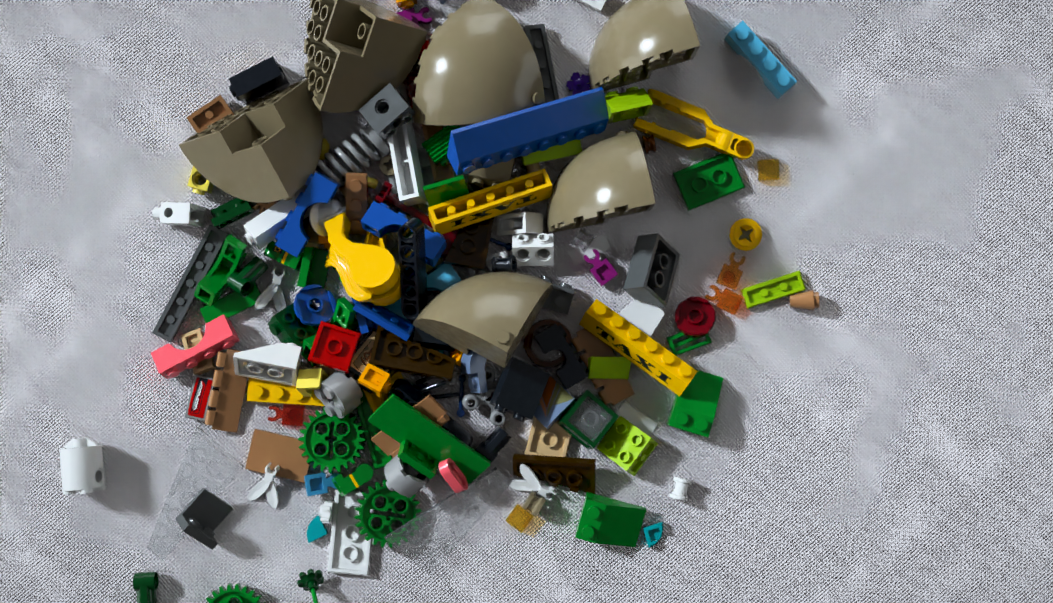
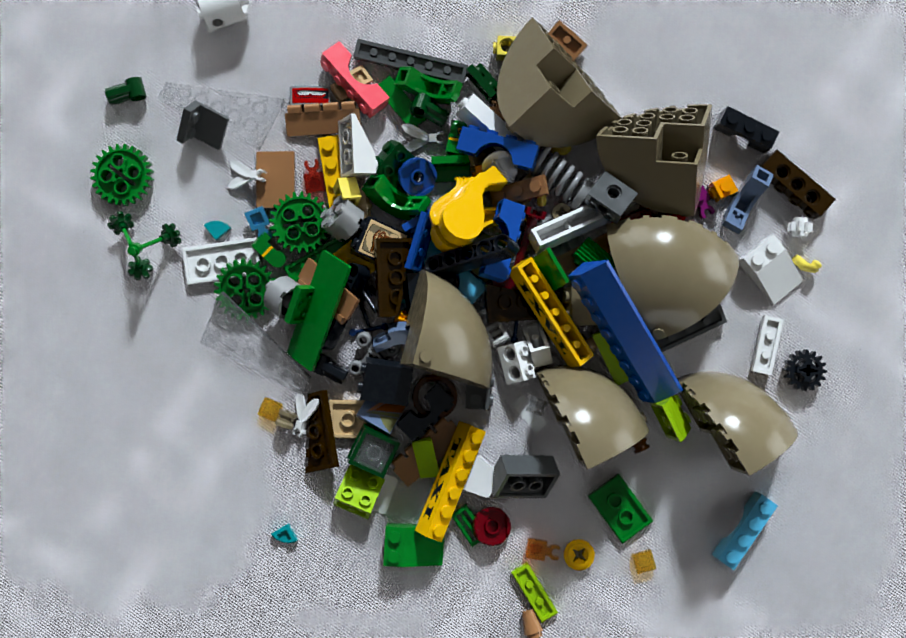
camera: 75 degrees right, 0 degrees up
white torso [152,202,206,228] -> none
black brick [228,56,289,104] -> none
red tile [308,321,361,374] -> none
white plate [319,500,334,523] -> none
light orange bracket [358,363,392,398] -> none
coral beam [439,458,468,493] -> none
black bush [491,255,517,272] -> none
dark purple plant [566,72,590,95] -> none
green slope [575,492,646,547] -> none
magenta plate [584,249,618,287] -> none
yellow piece [633,89,754,160] -> none
white bush [669,477,692,501] -> none
clear orange plate [704,285,744,315] -> none

